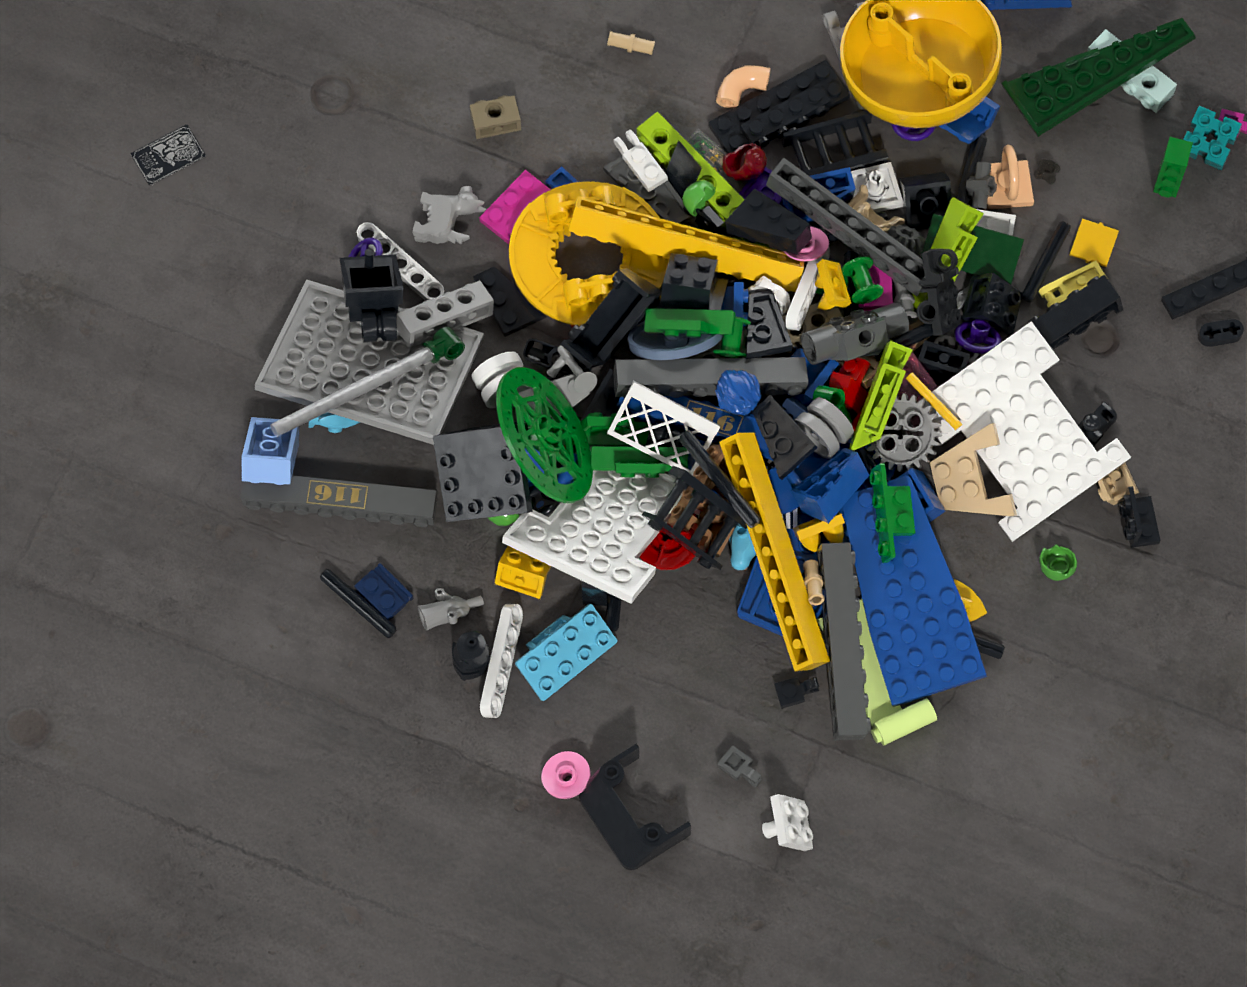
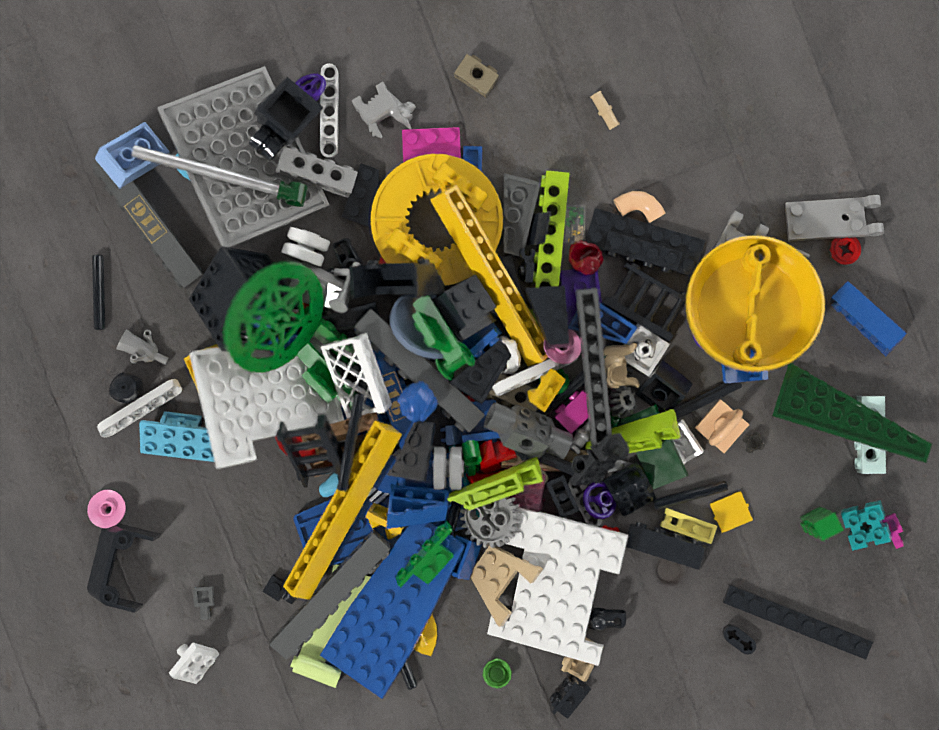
camera: 40 degrees right, 20 degrees up
dark blue plate [354,563,414,621] -> none
white hinge [614,130,668,192] -> none
bright green hair [682,180,716,217] -> none
tan pin [803,560,824,605] -> none
green hose [841,257,884,304] -> none
yellow bar [906,372,962,431] -> none
dark grey axle [966,162,997,211] -> none

